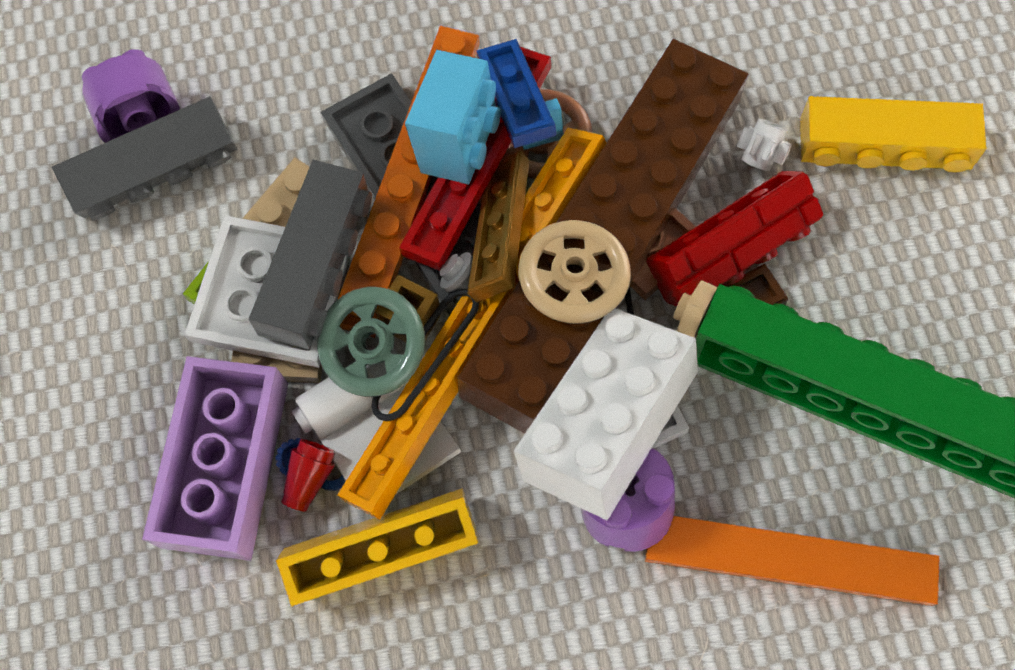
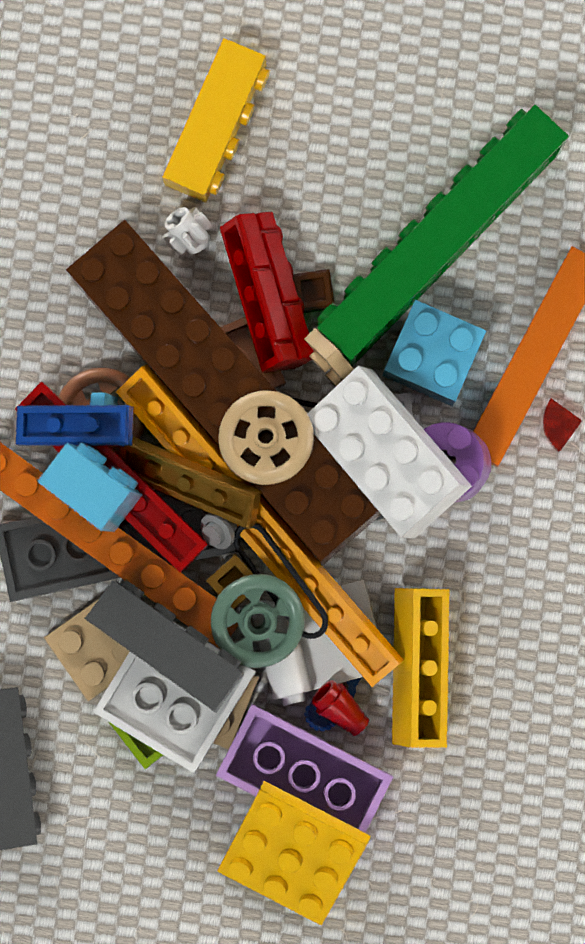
camera: 75 degrees left, 15 degrees up
none -> yellow plate [217,781,371,926]
none -> medium azure brick [382,300,486,406]
none -> clear red tile [542,398,582,453]

